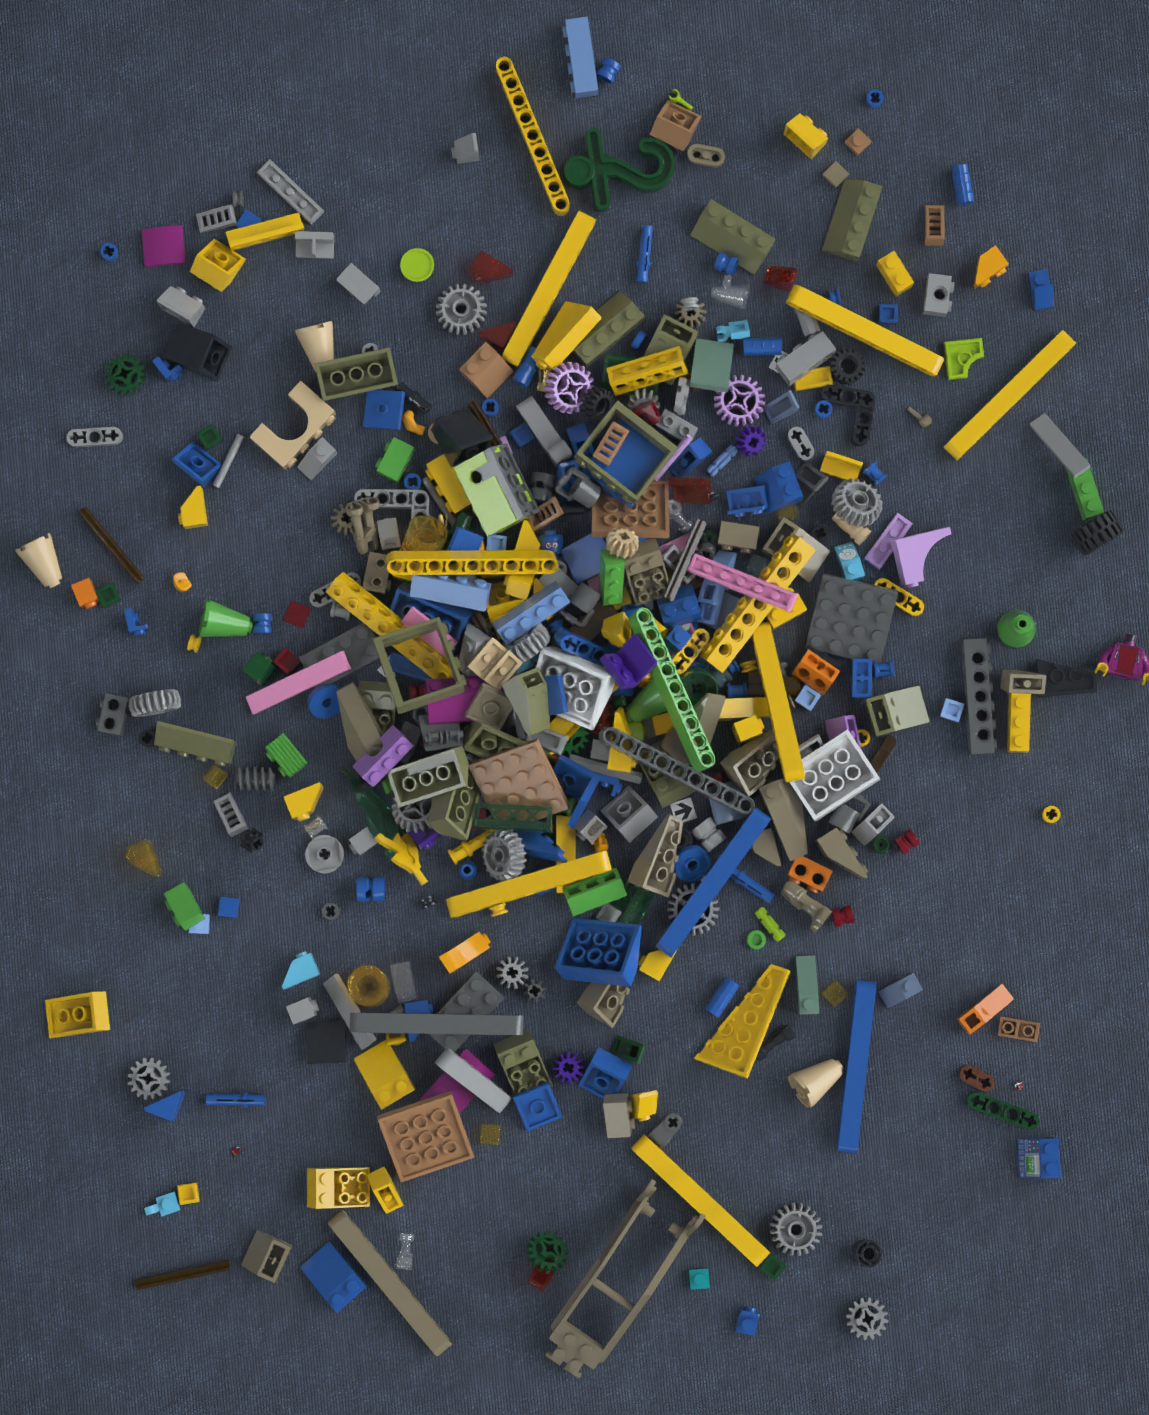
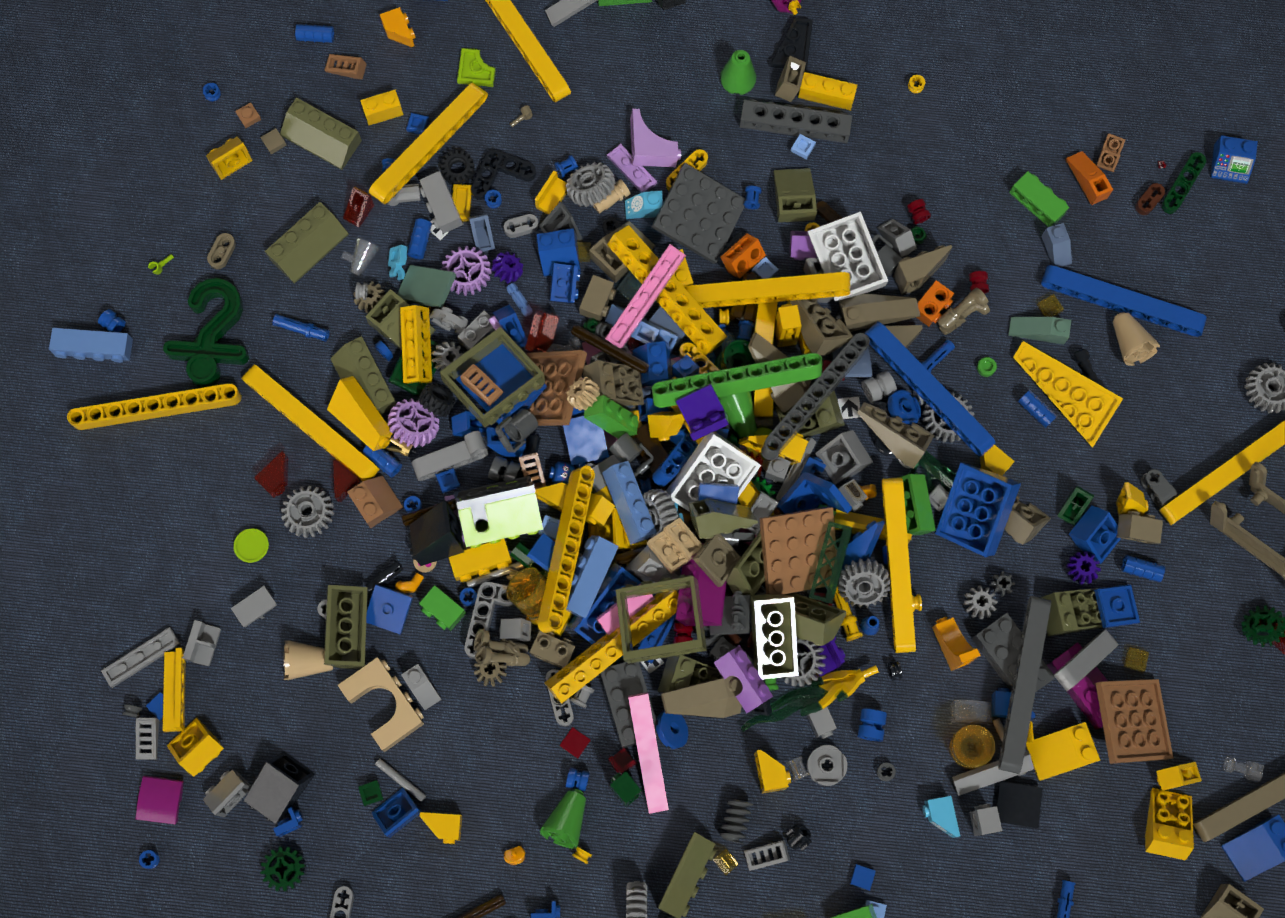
camera: 80 degrees left, 10 degrees down
bright green brick [265,733,308,778] -> none
light grey slope [451,133,480,164] -> none
dark red panel [631,399,661,425] -> none
medium nougat slope [650,100,702,151] -> none
blue wheel [714,252,739,276] -> none
lime axle [755,907,785,942] -> none
blue hinge [851,659,872,699] -> none
light grey brick [923,273,954,317] -> none
none -> bright green brick [1010,171,1069,227]
none -> blue axle [1121,555,1165,582]

